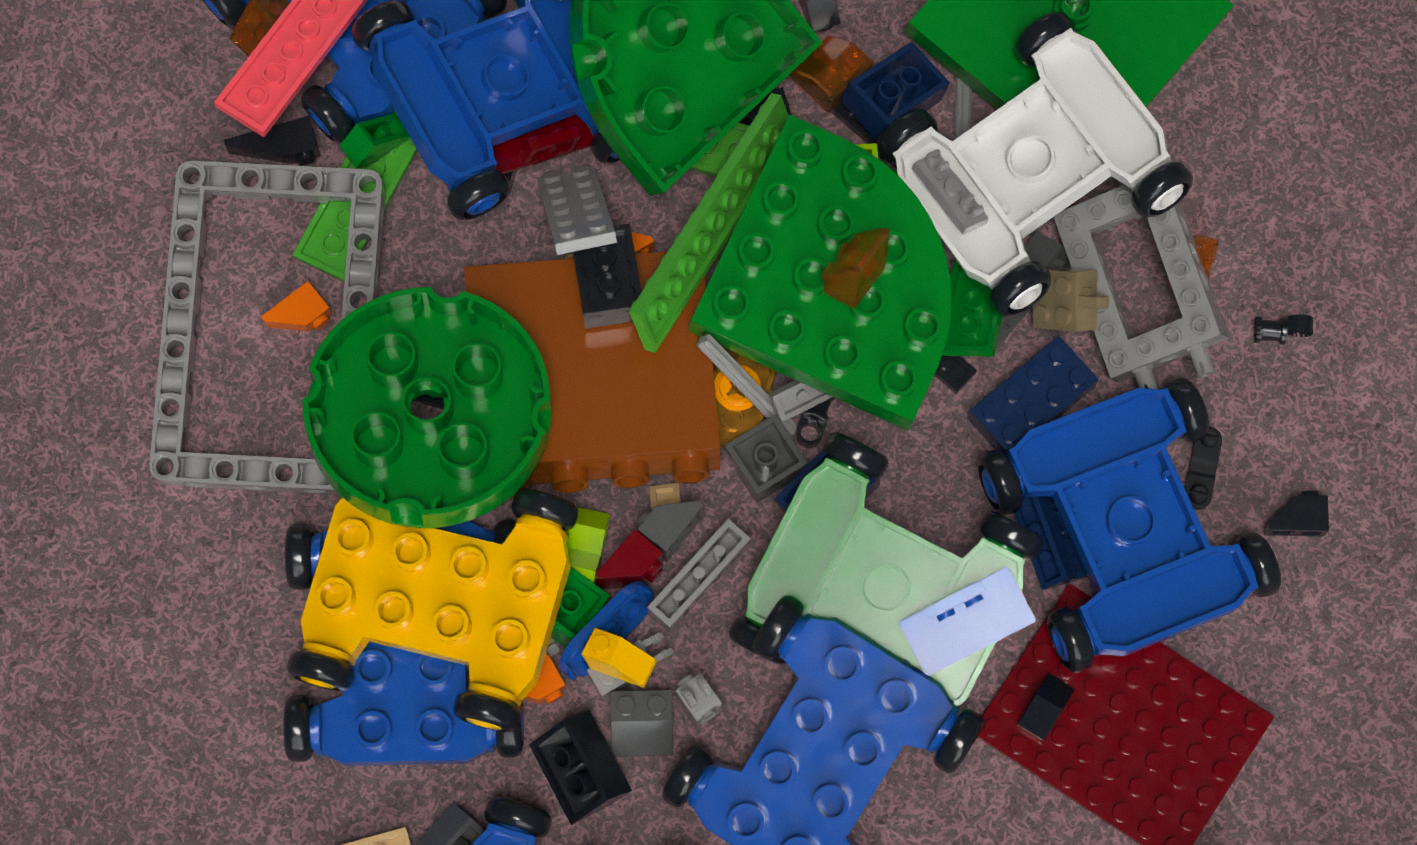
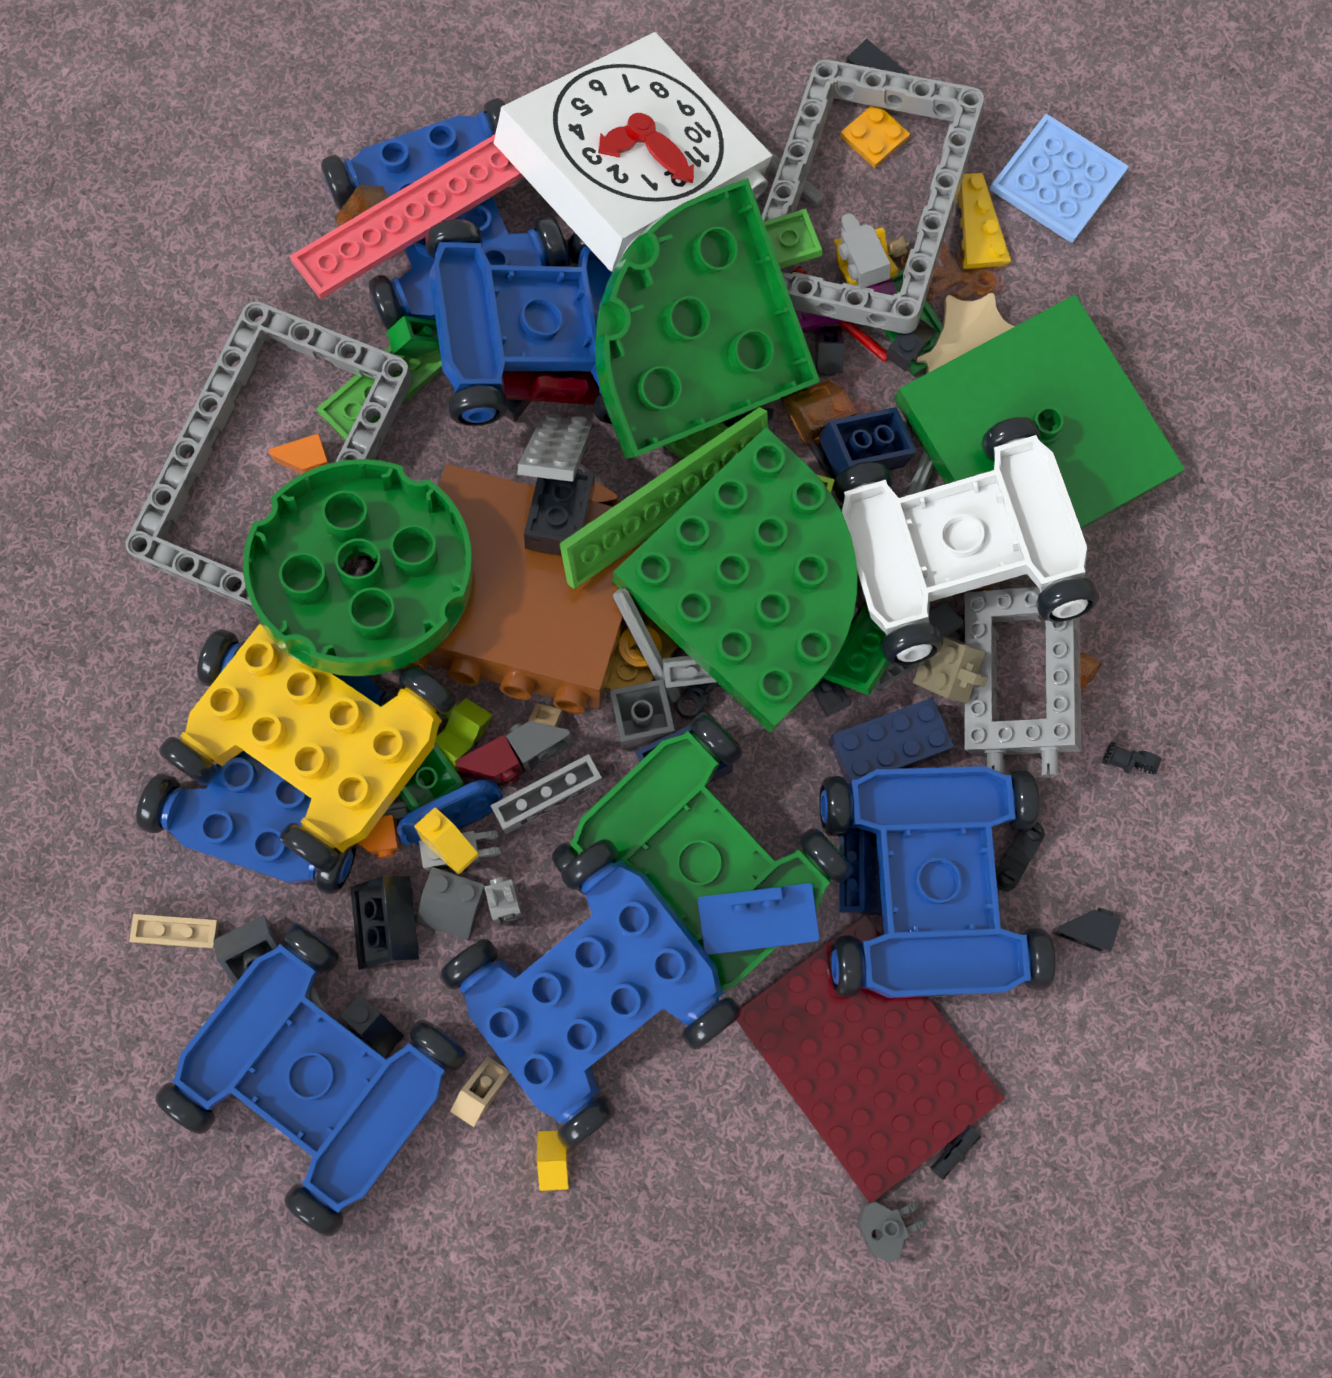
camera: 20 degrees right, 0 degrees up
black slope [224,116,321,165] -> none
clear orange slope [822,228,890,309] -> none
light grey plate [912,149,989,234] -> none
black slope [1017,674,1075,741] -> none
none -> black pin [930,1125,982,1180]

